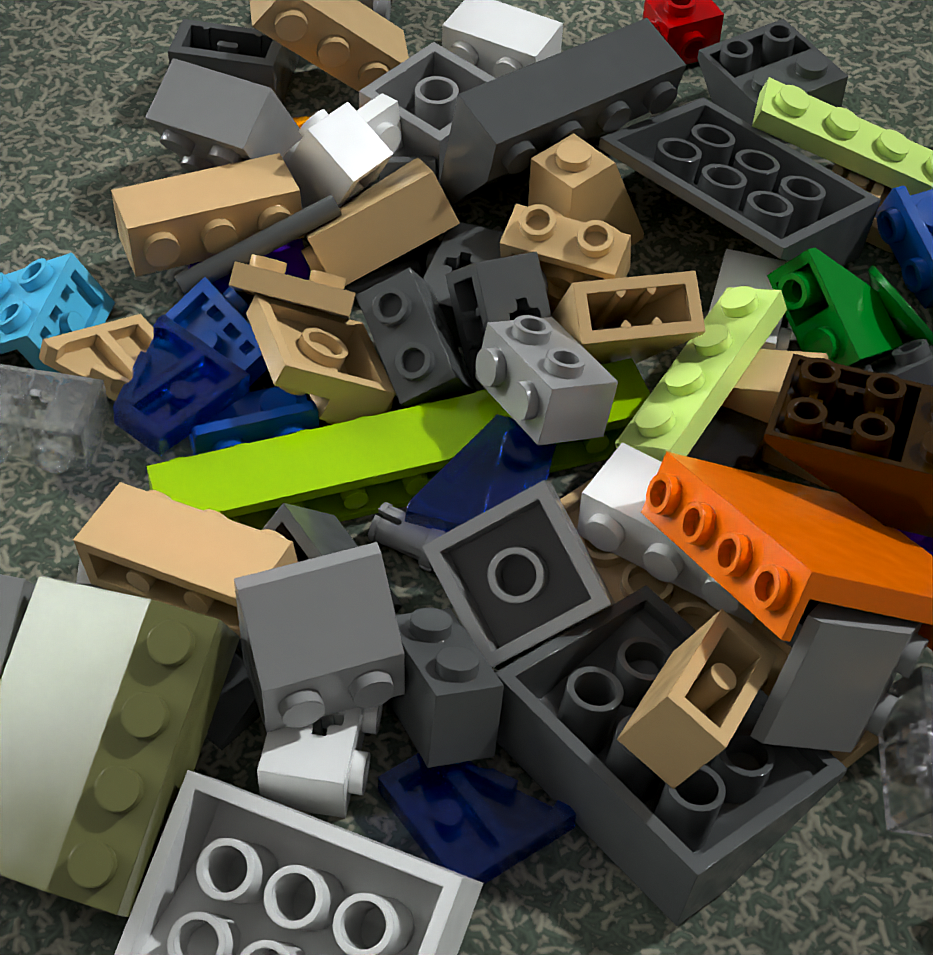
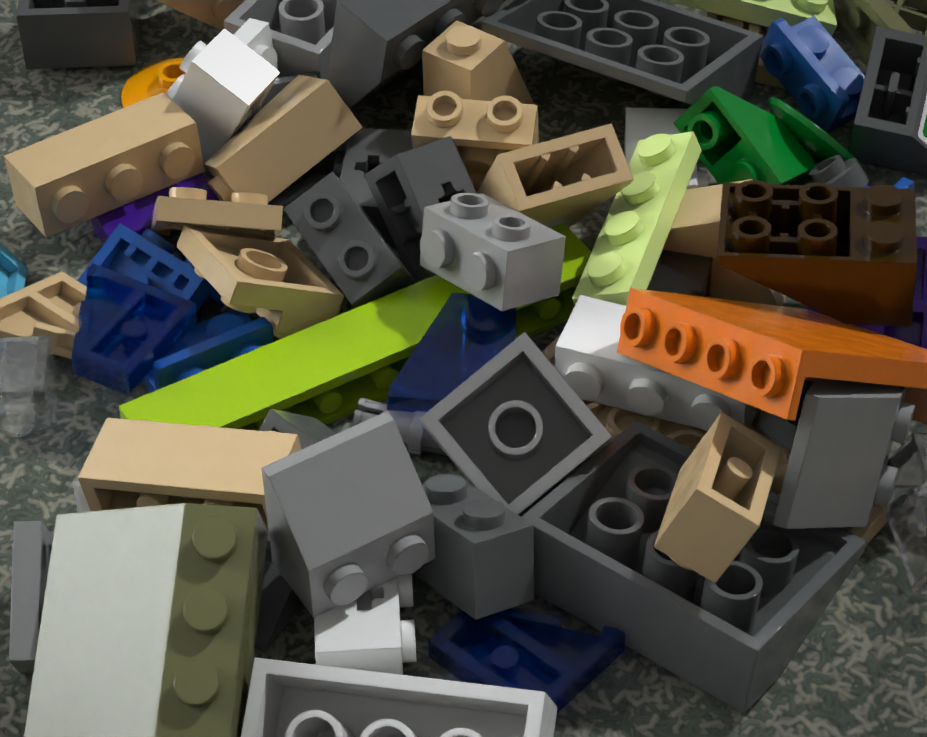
camera: 10 degrees left, 5 degrees down
light grey brick [145,58,302,173] -> none
dark grey bar [174,194,342,296] -> none

